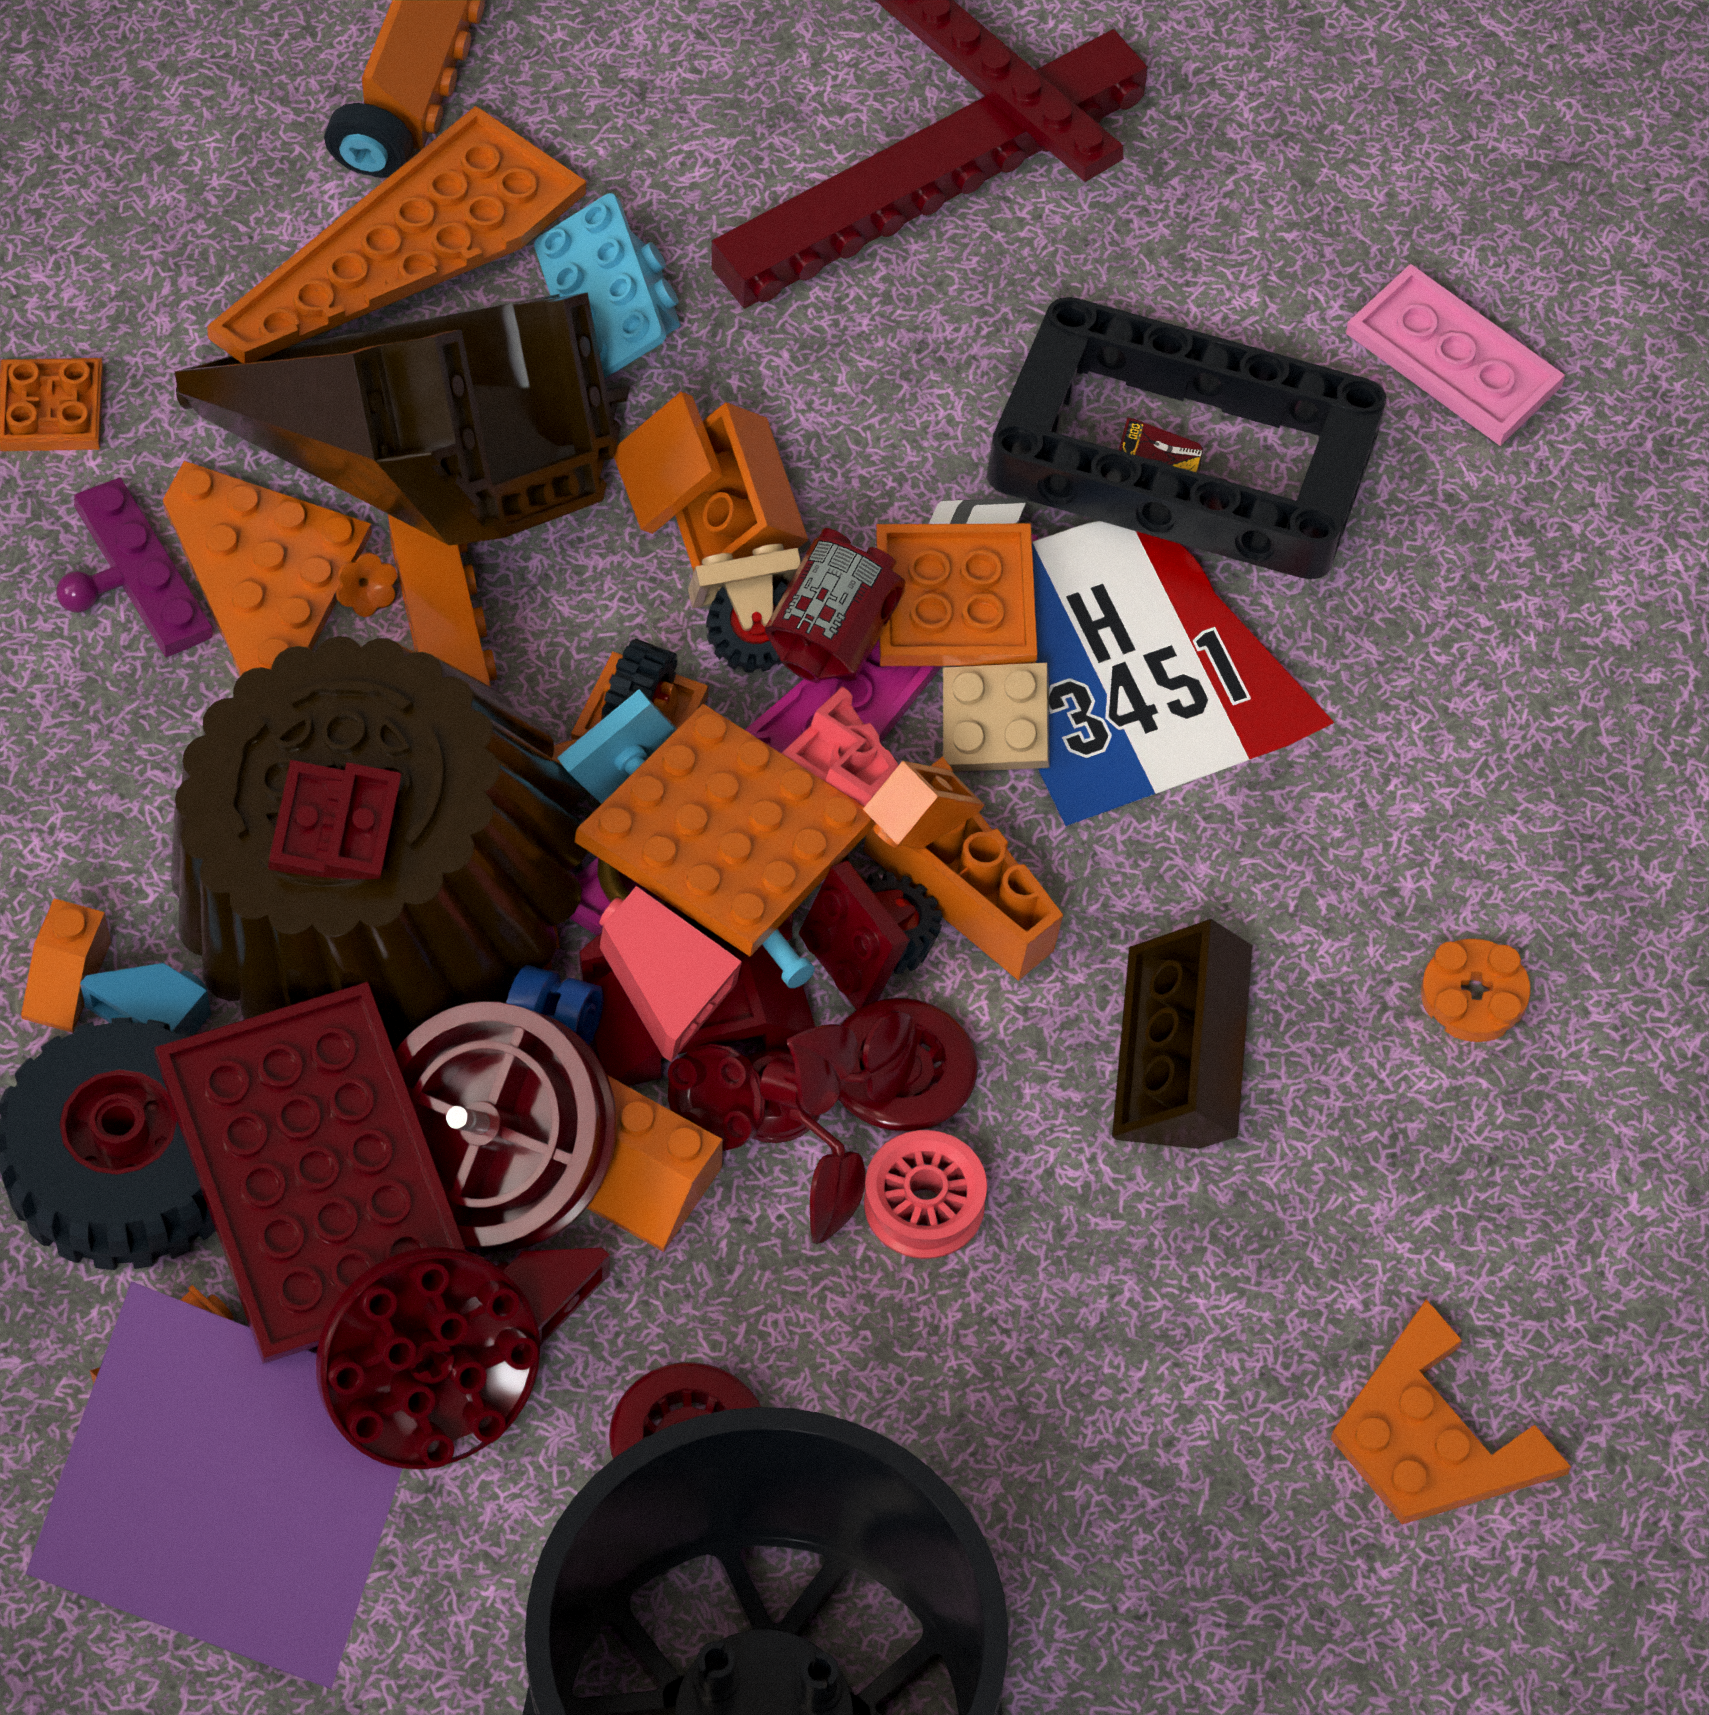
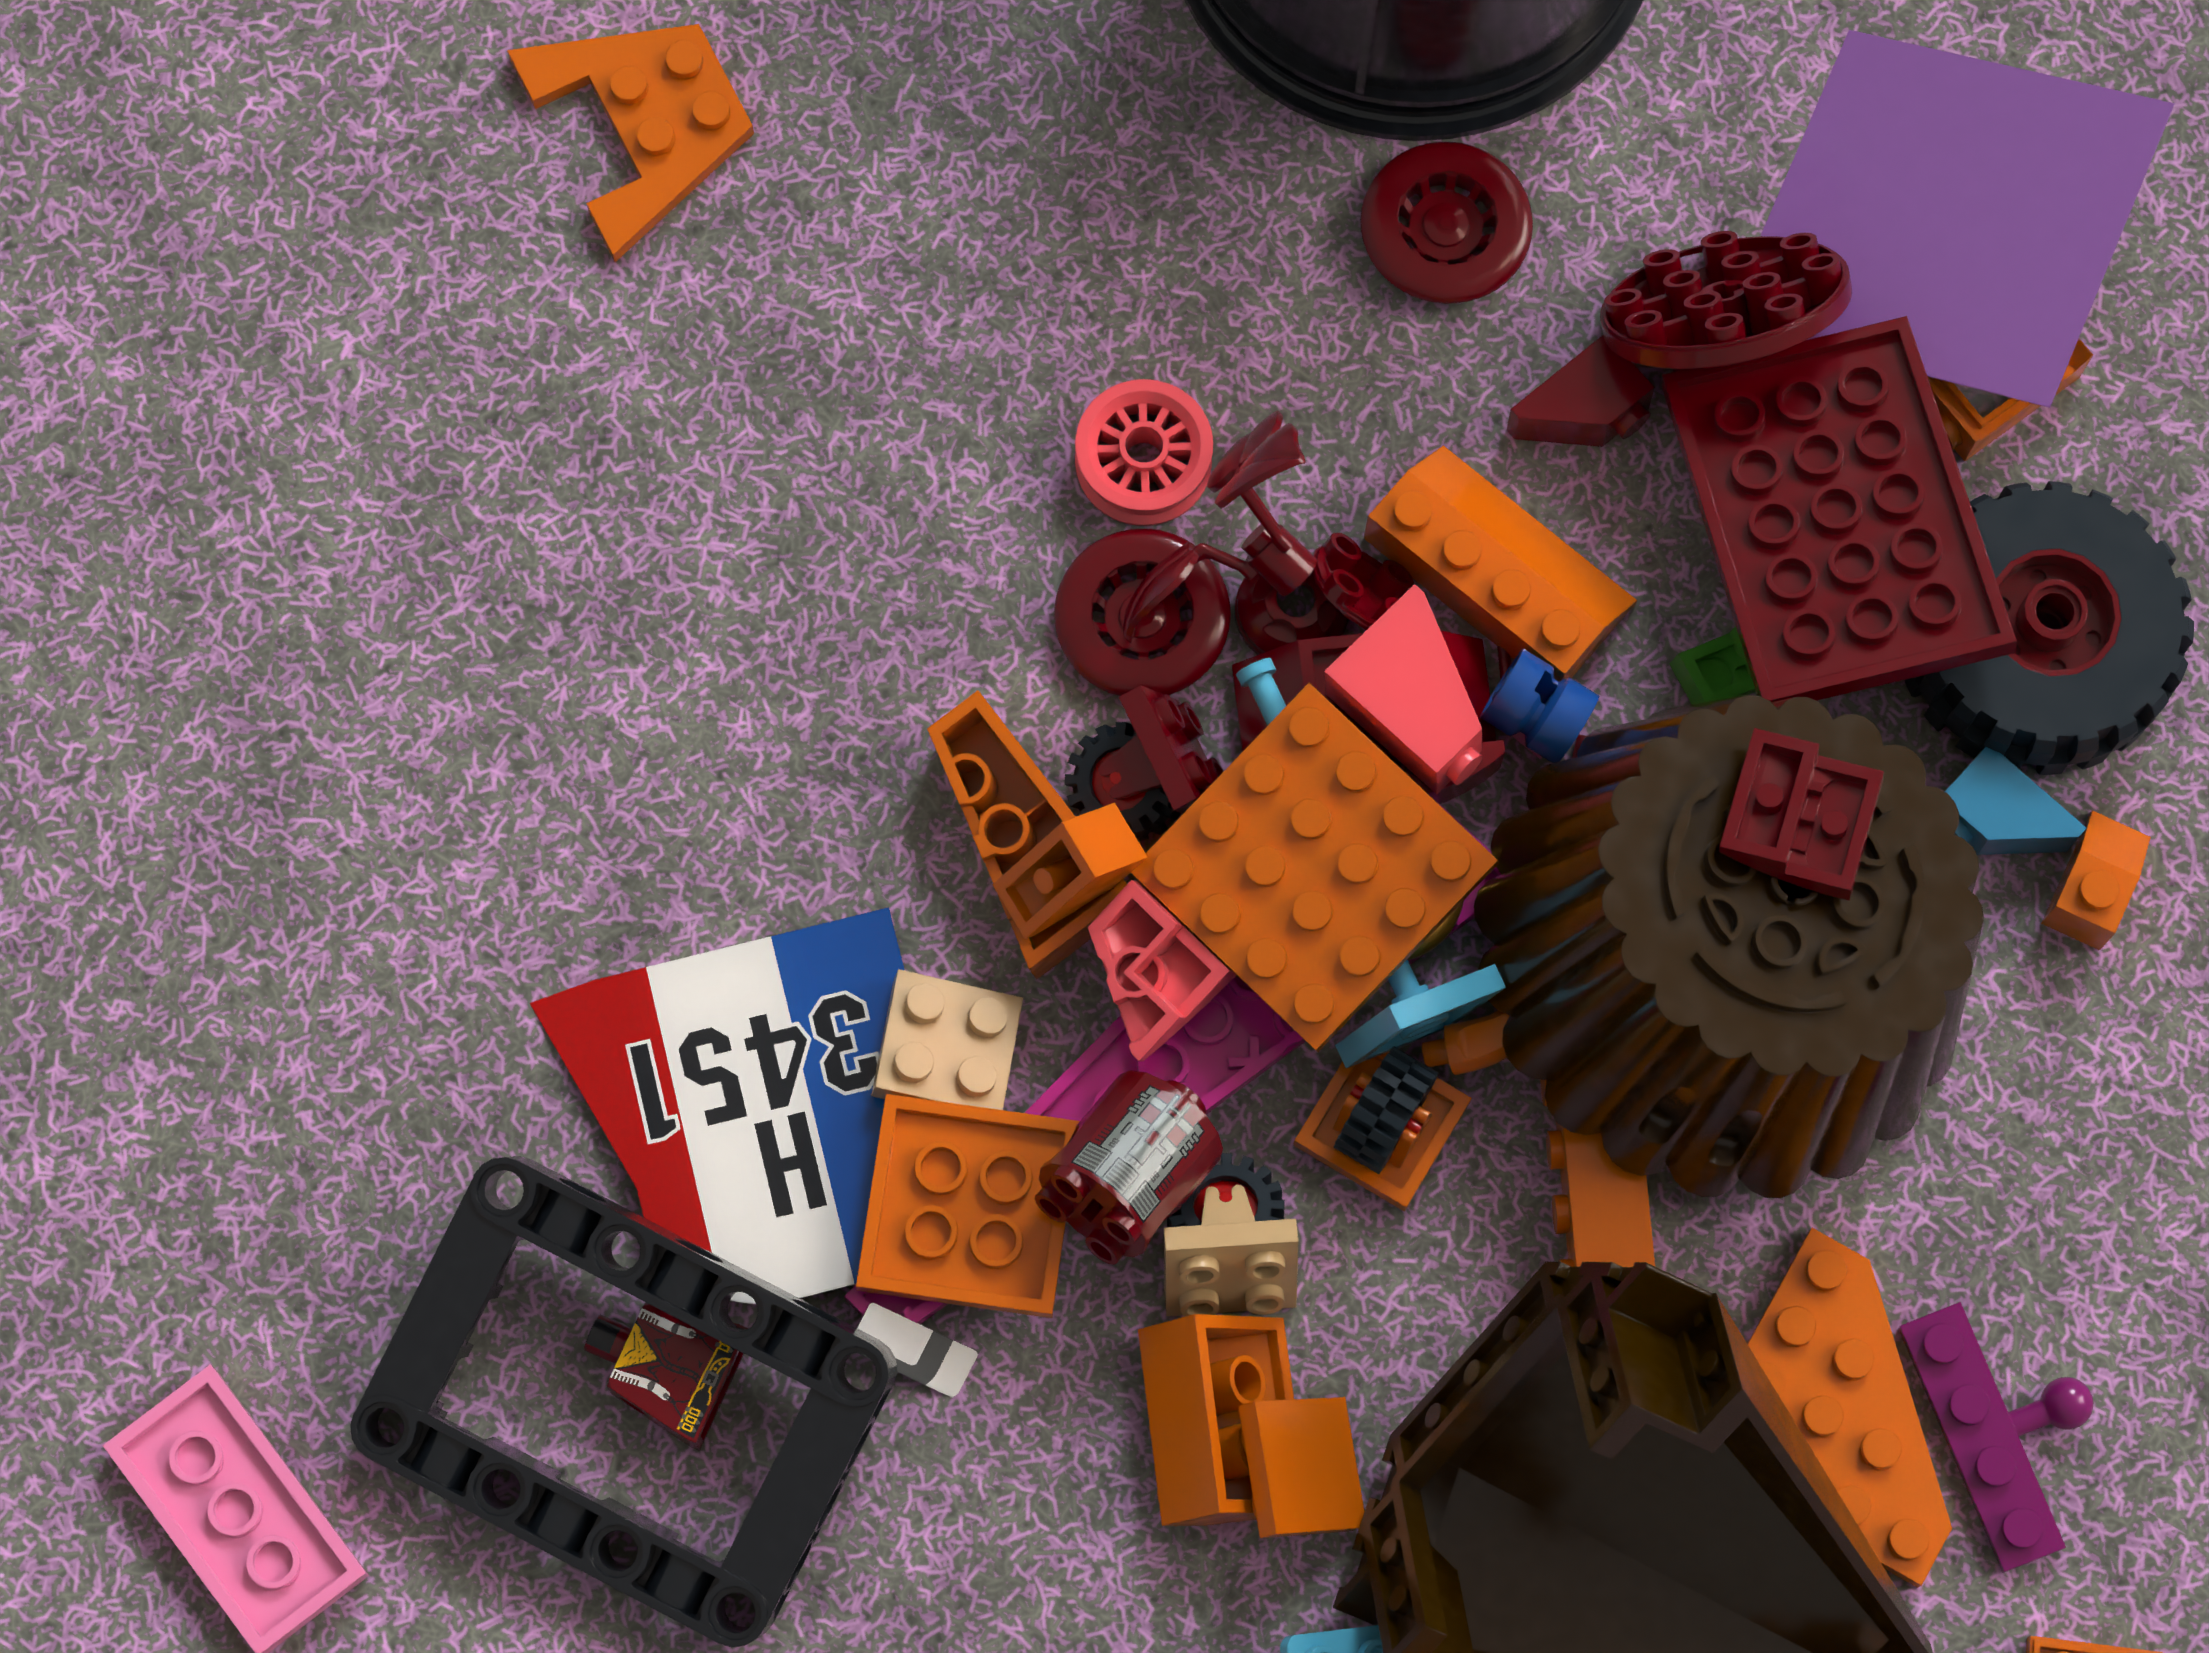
camera: 170 degrees left, 15 degrees up
dark red wheel [394,1002,617,1251] -> none
dark brown slope [1112,919,1252,1149] -> none
orange plate [1421,939,1530,1042] -> none

